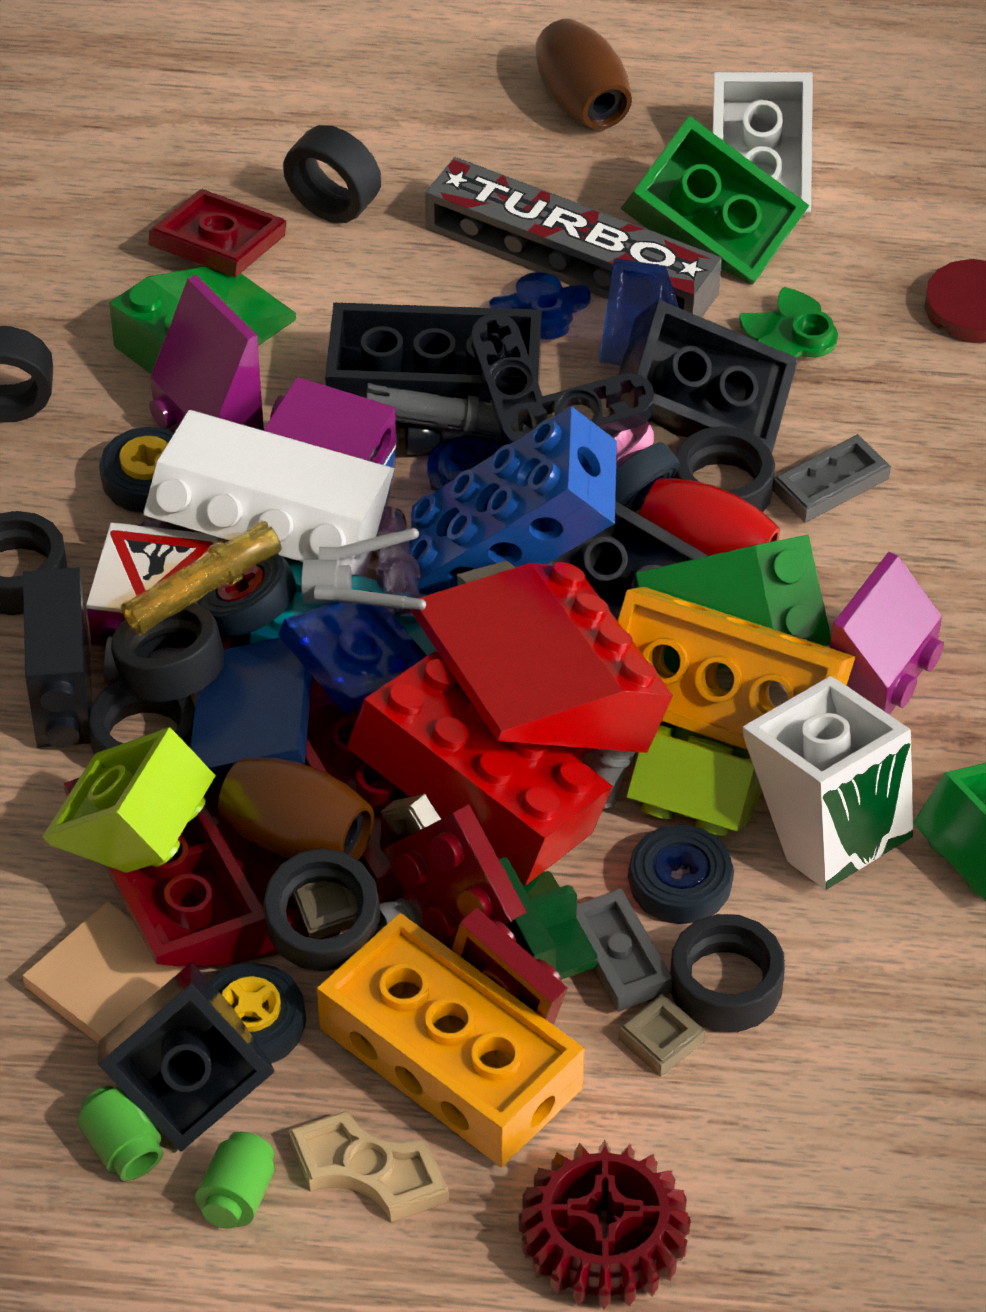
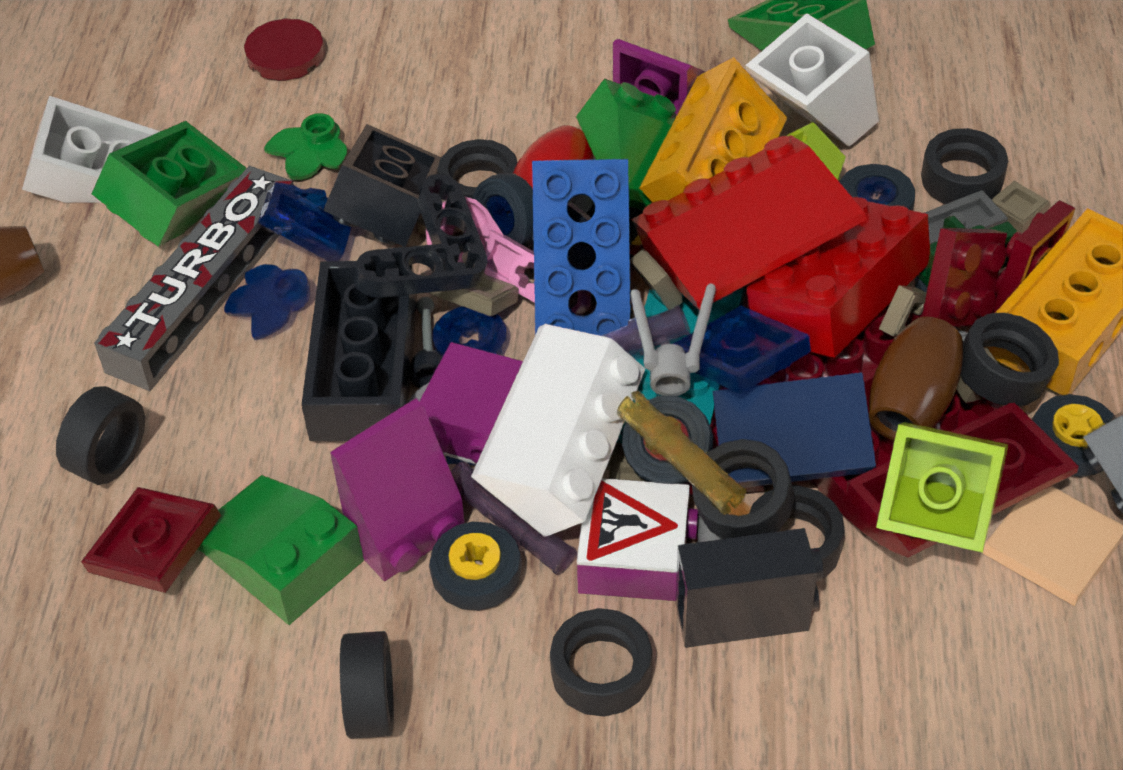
camera: 90 degrees left, 0 degrees up
dark grey pin [364,383,524,438] -> none
dark grey plate [772,434,891,523] -> none

